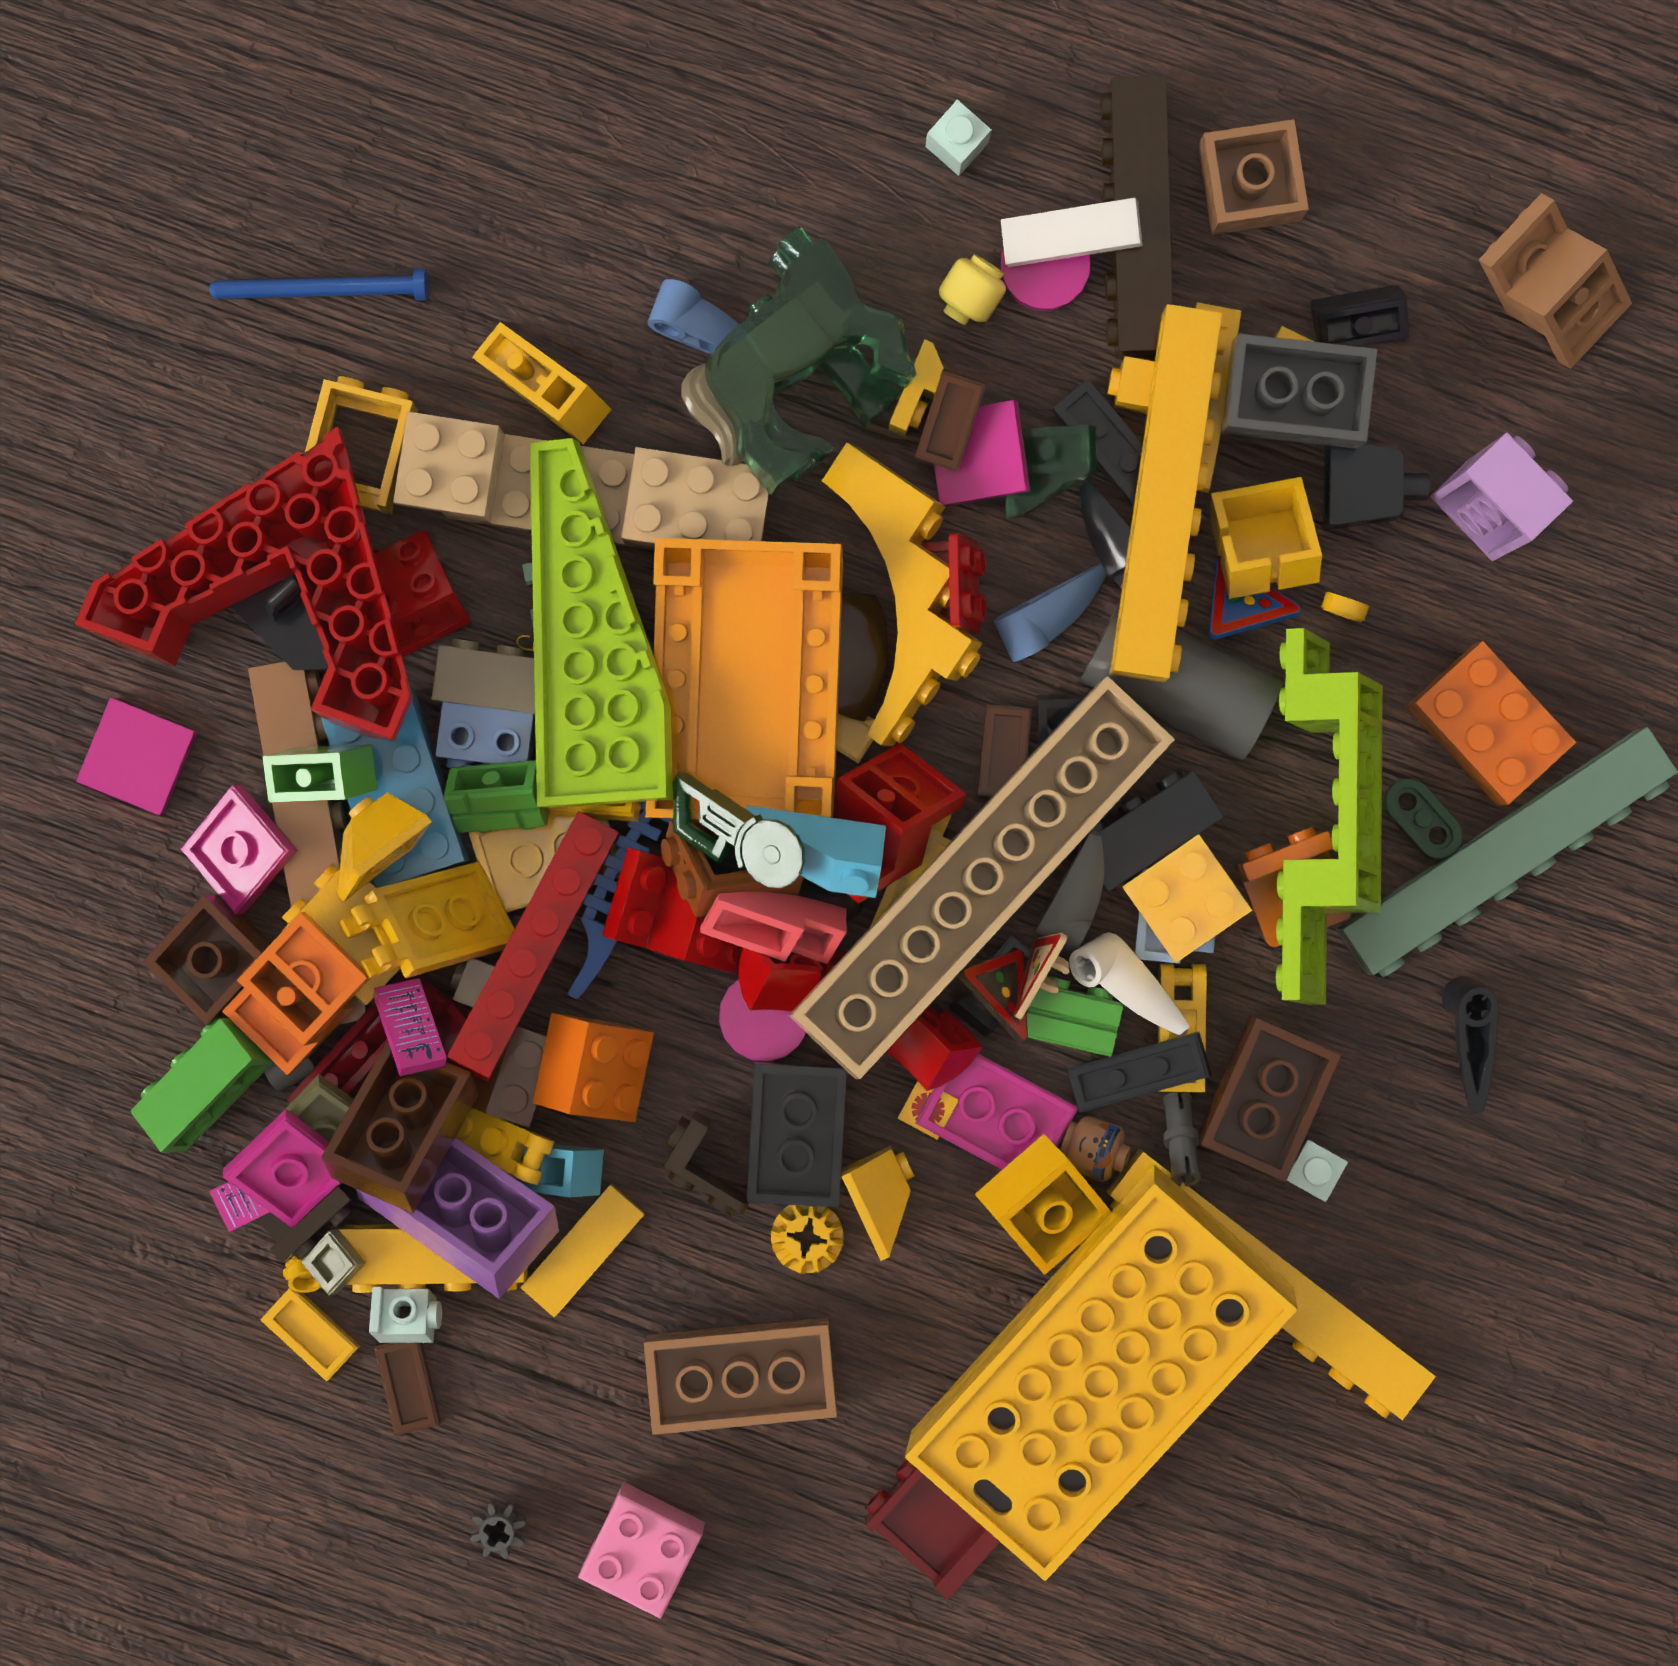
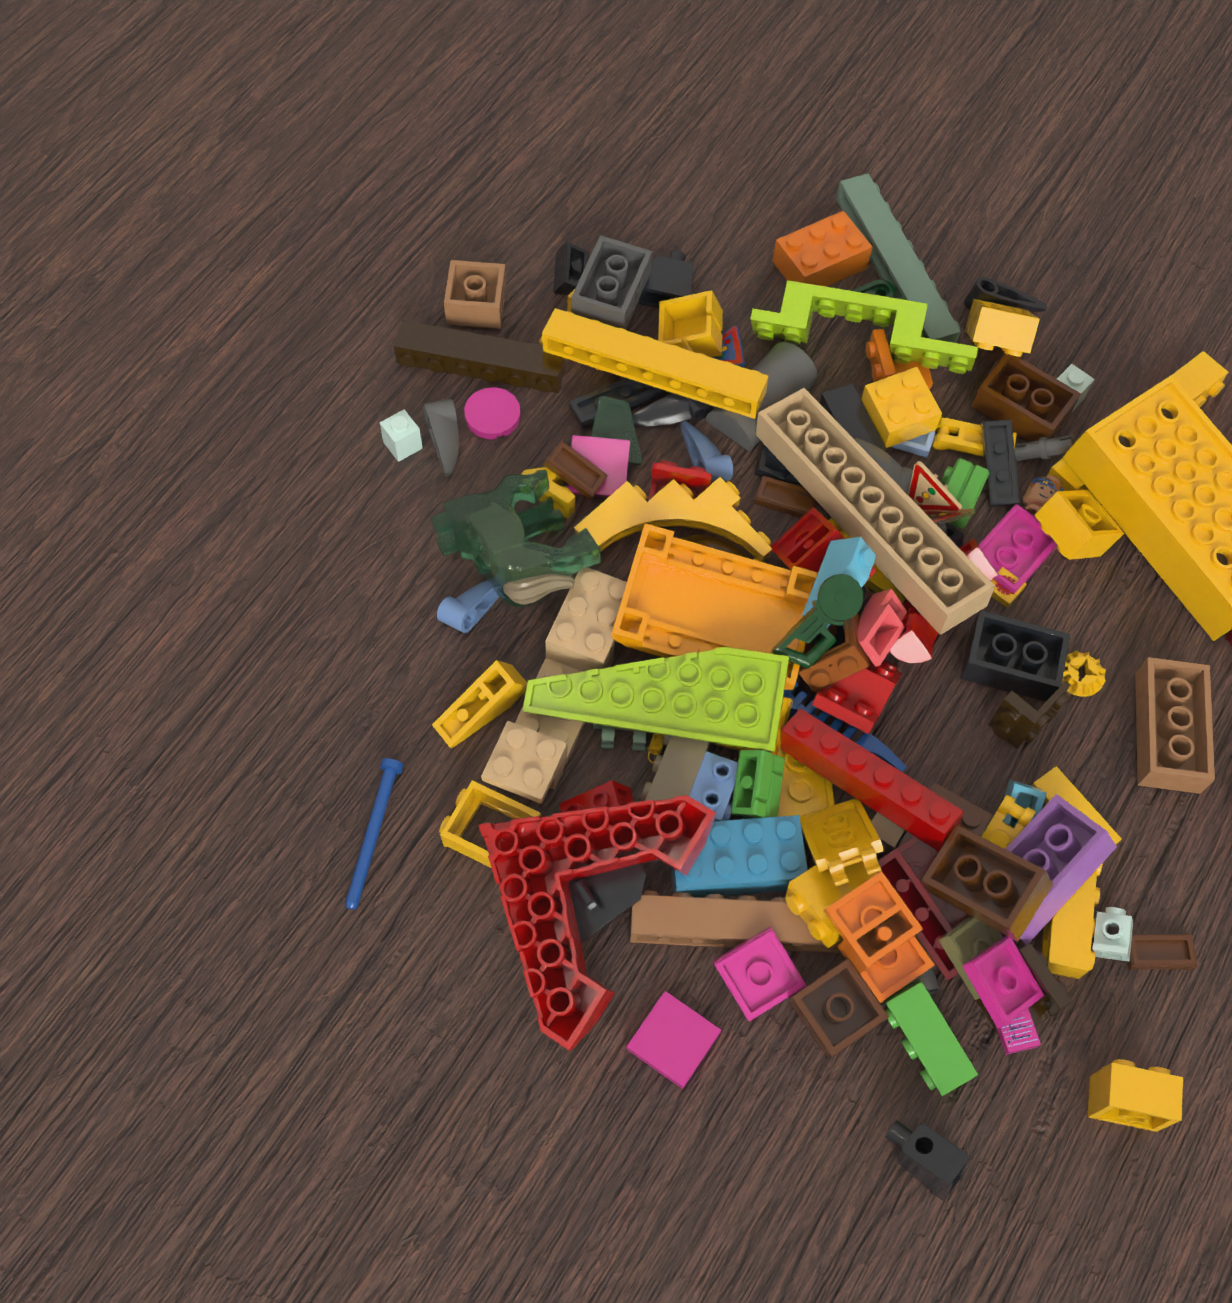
camera: 80 degrees left, 25 degrees down
yellow tile [260,1288,360,1381] -> none
bright green brick [262,744,377,802] -> none
yellow plate [283,1253,321,1293] -> none
tile [301,1229,366,1296] -> none
yellow slope [338,792,432,902] -> none
dark pink tile [373,978,447,1076] -> none
orange brick [532,1013,654,1122] -> none
dark pink tile [719,979,806,1062] -> none
yellow slope [841,1146,915,1261] -> none
light yellow head [939,254,1006,326] -> none
white tile [1001,198,1143,267] -> none
white piece [1069,932,1190,1036] -> none
yellow brick [1107,356,1155,414] -> none
yellow tile [1321,592,1370,623] -> none
lavender brick [1430,432,1573,561] -> none
medium nougat bracket [1479,193,1632,369] -> none
none -> dark grey piece [422,398,459,477]
none -> black torso [885,1120,970,1201]
none -> yellow brick [965,299,1040,357]
none -> yellow brick [1087,1059,1183,1132]

